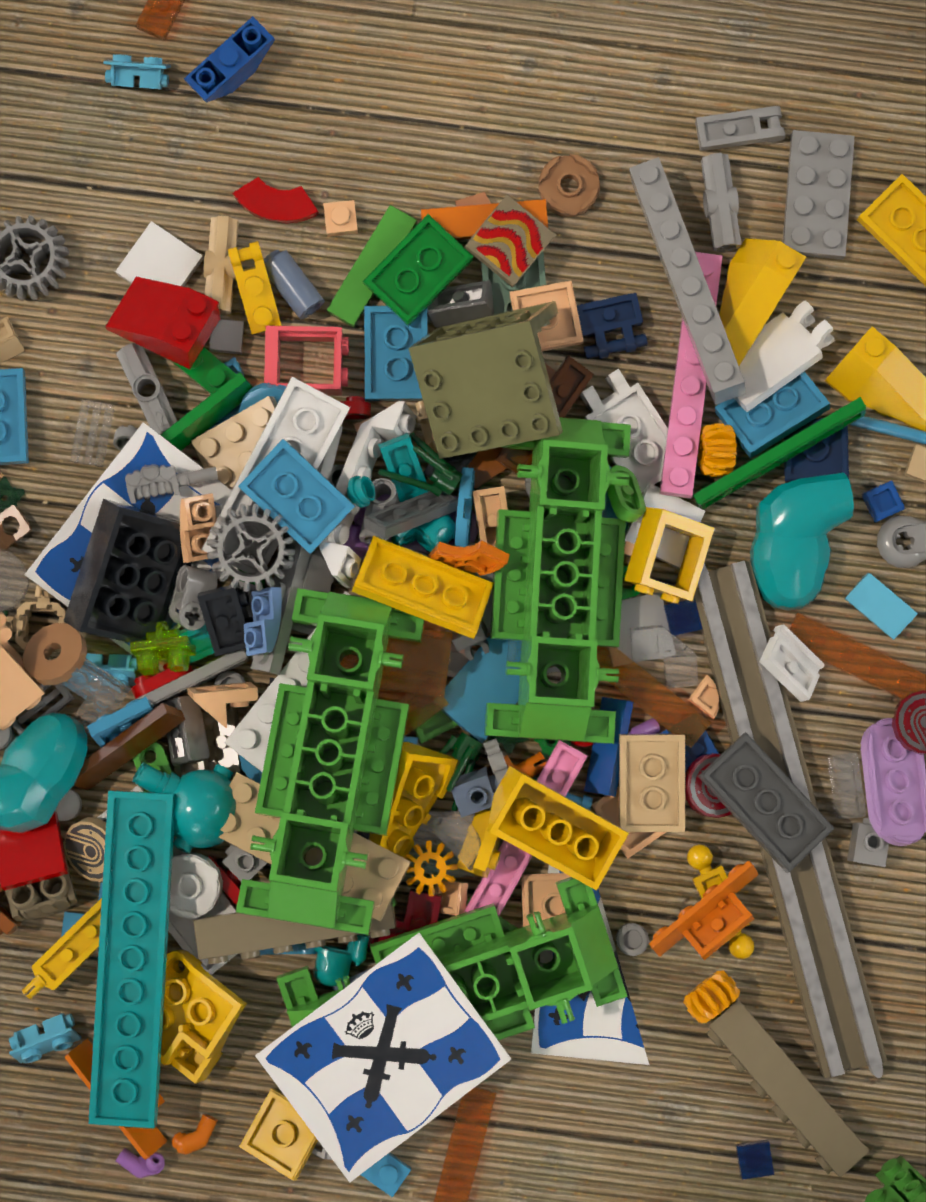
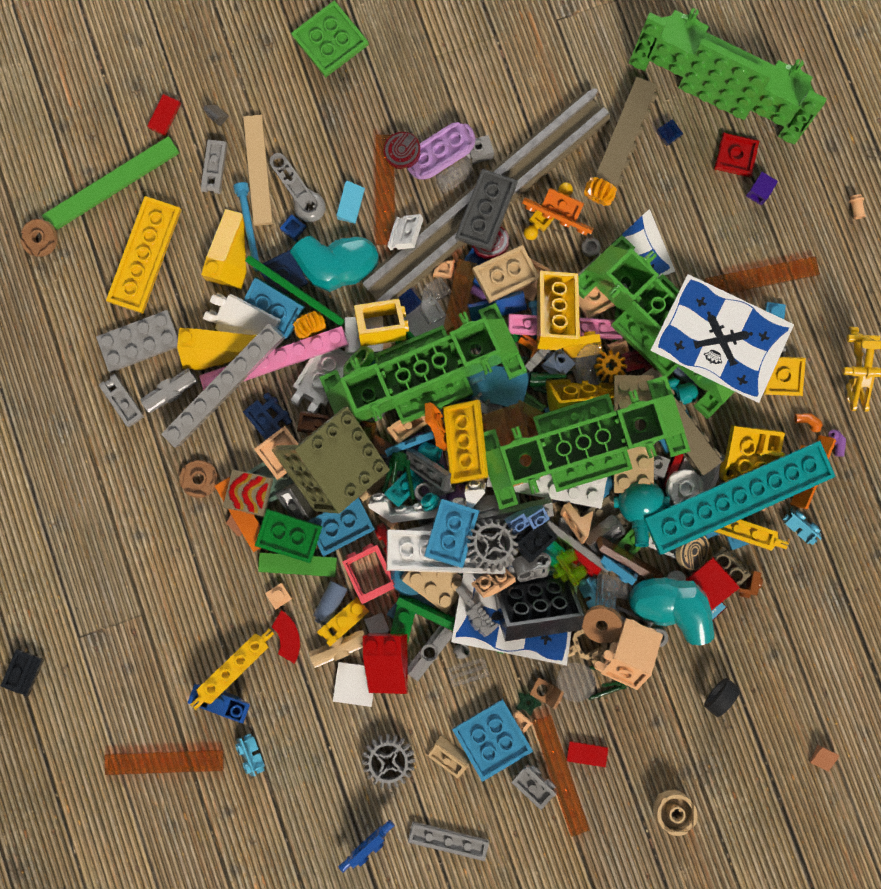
camera: 110 degrees left, 0 degrees up
none -> yellow plate [190,628,274,710]

